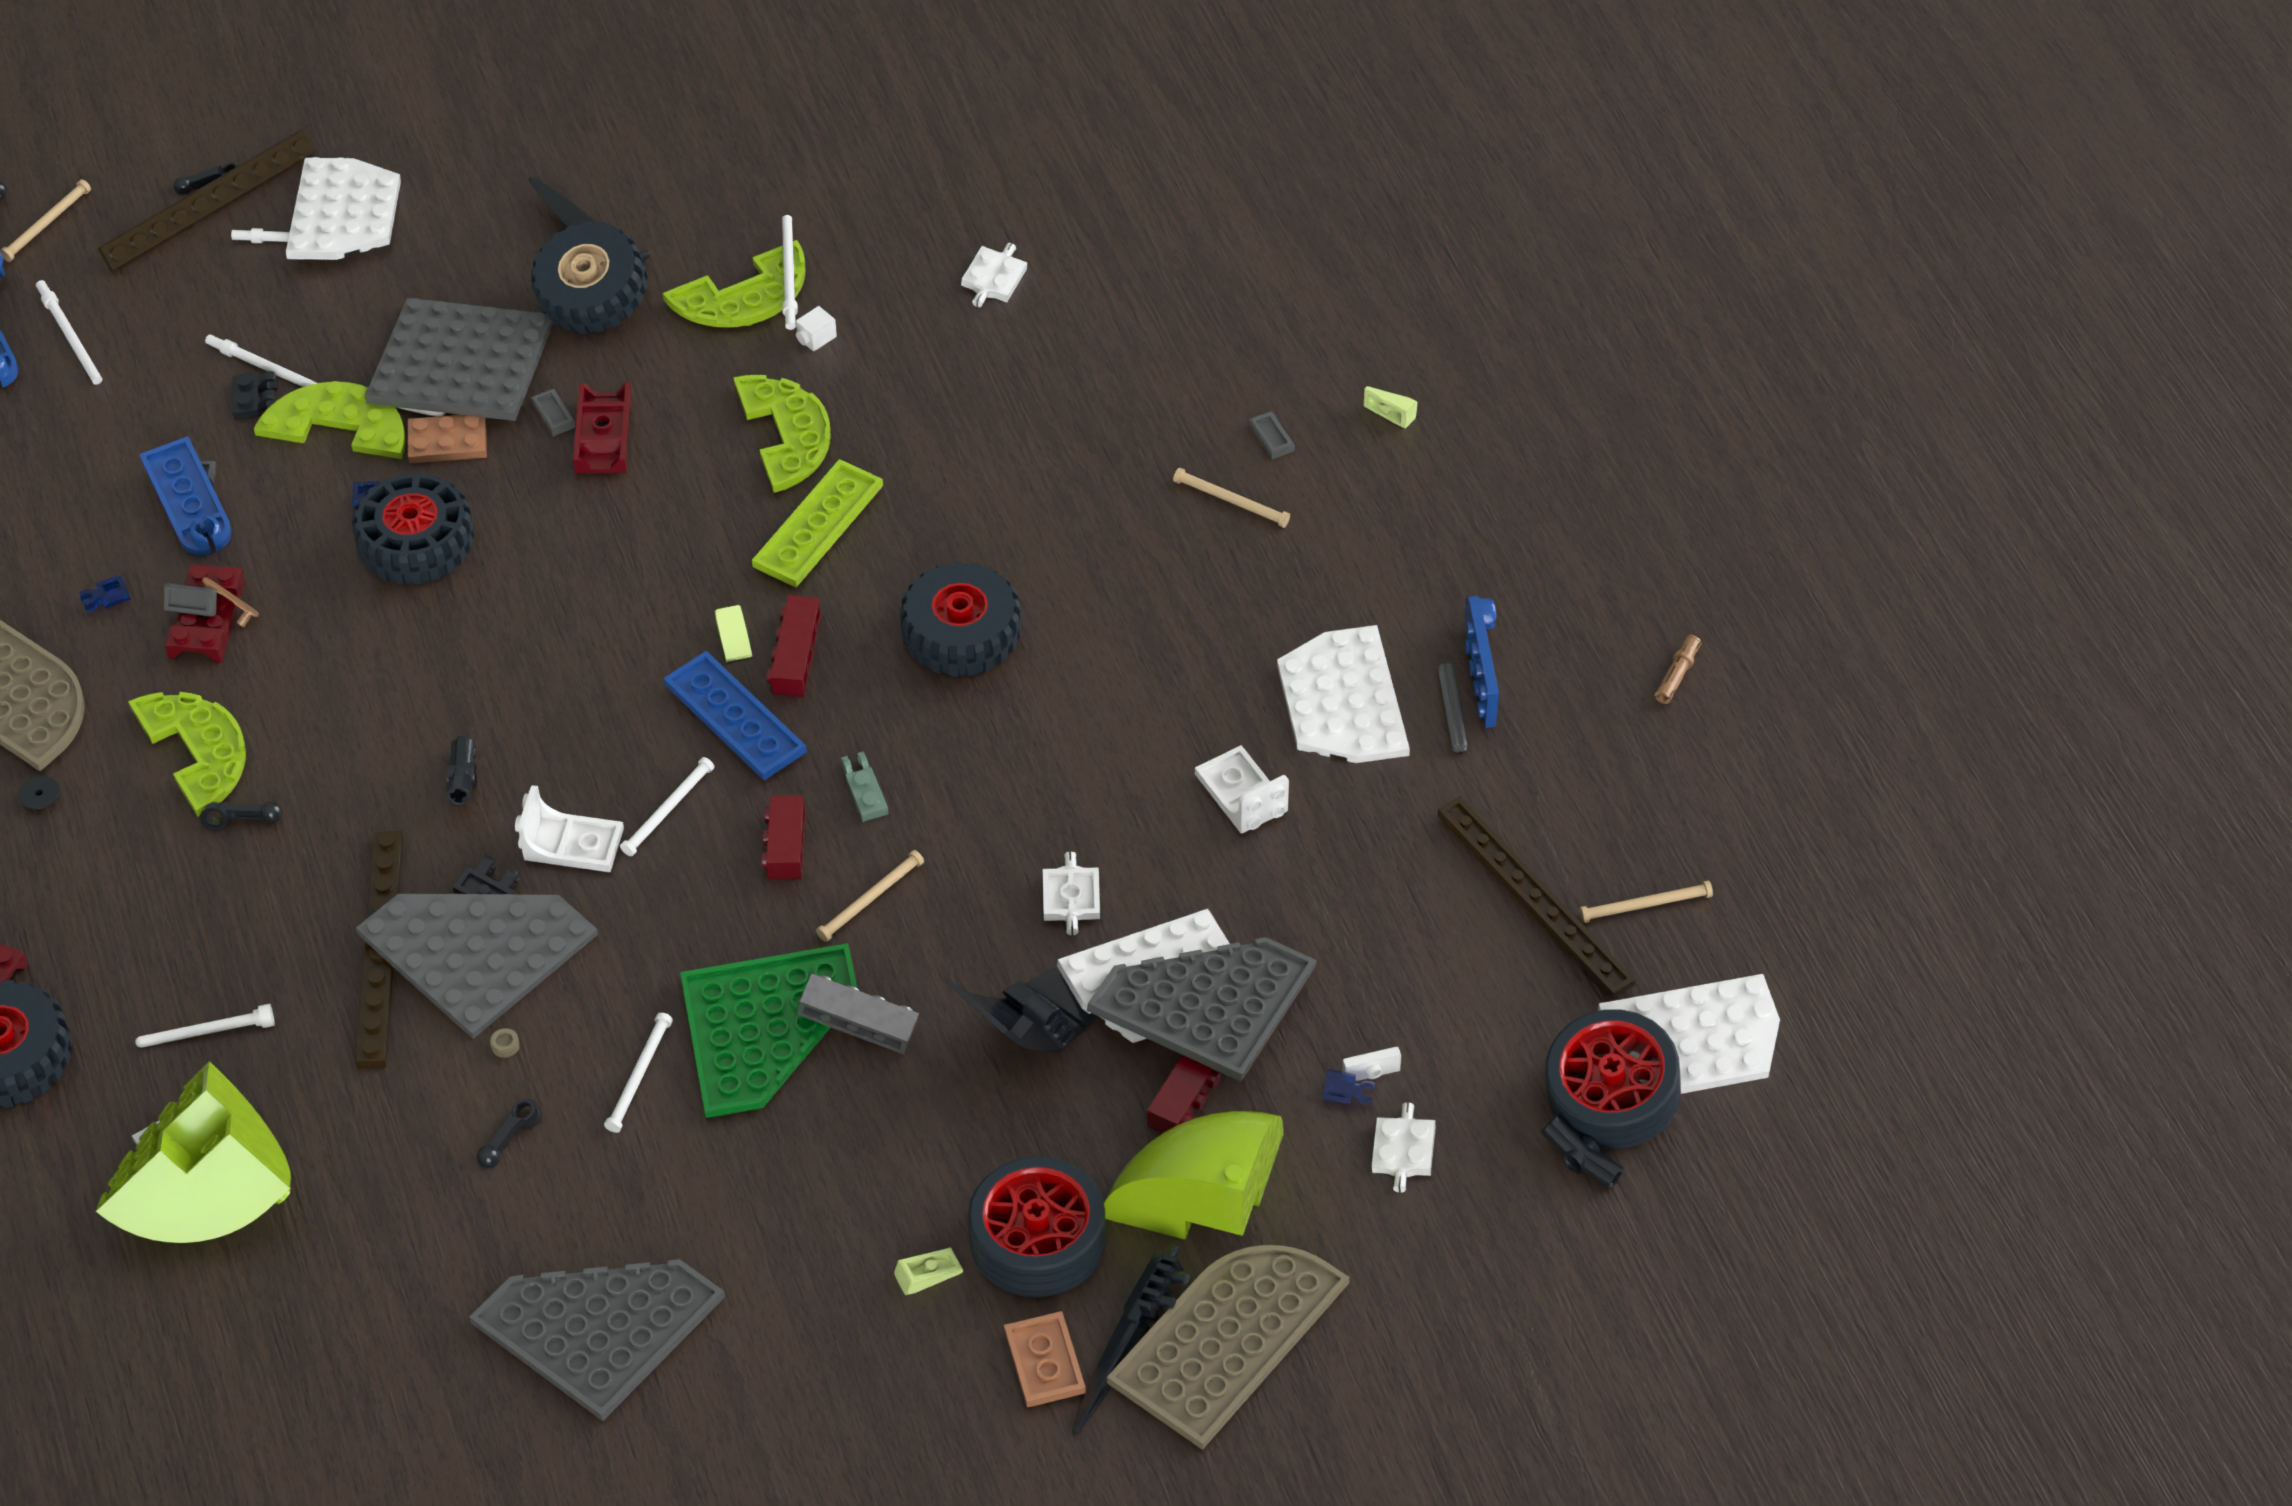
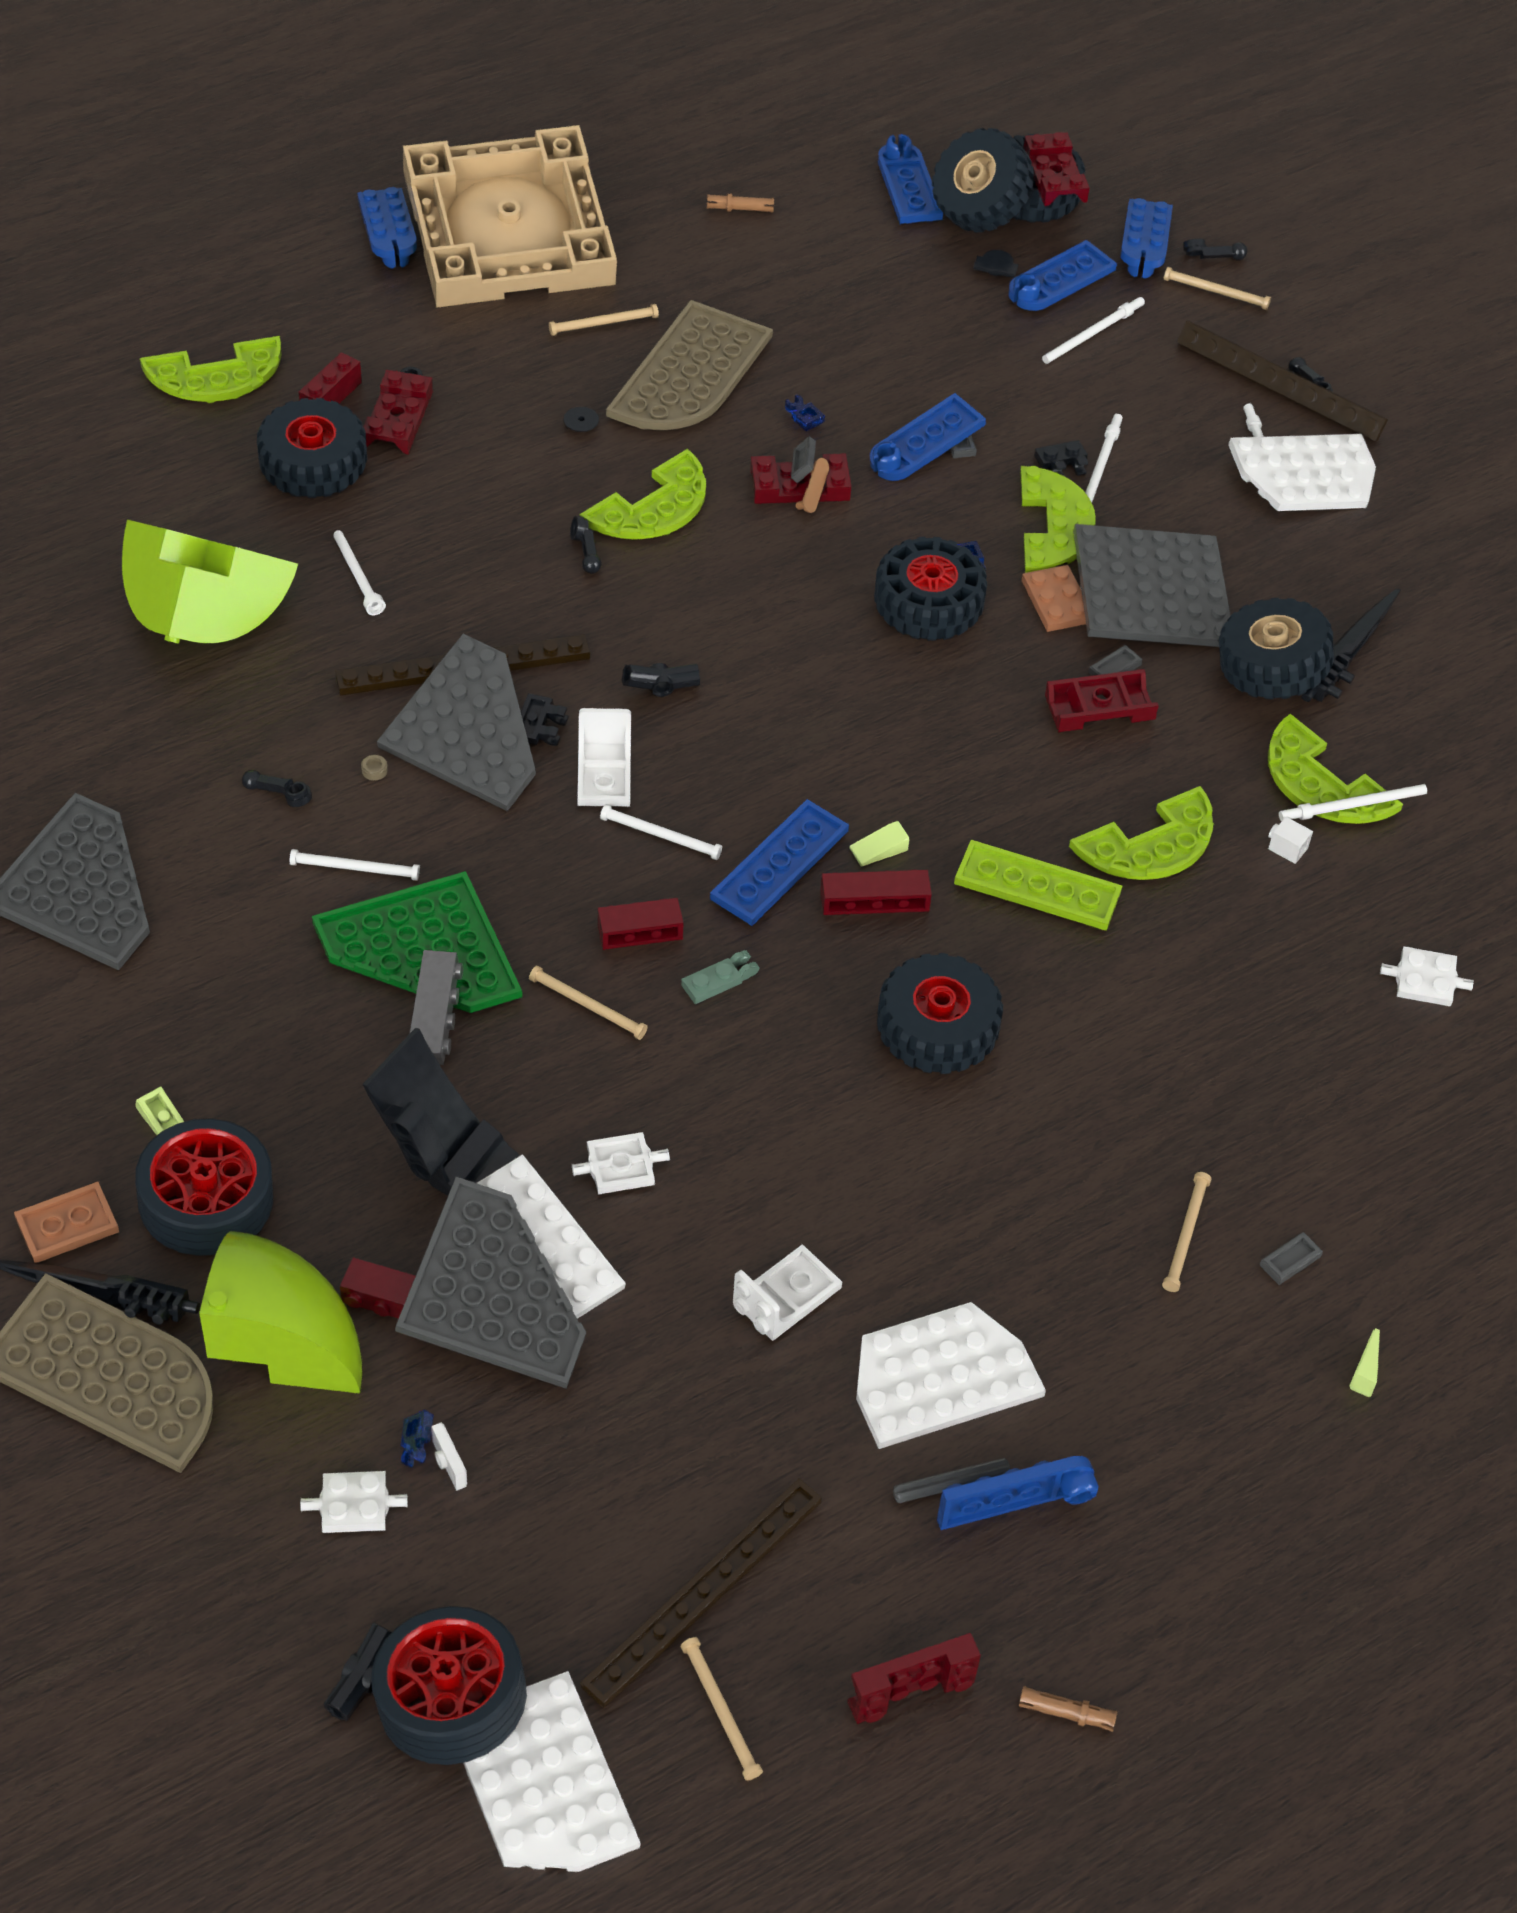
camera: 75 degrees right, 0 degrees up
none -> dark red piece [847,1633,981,1724]

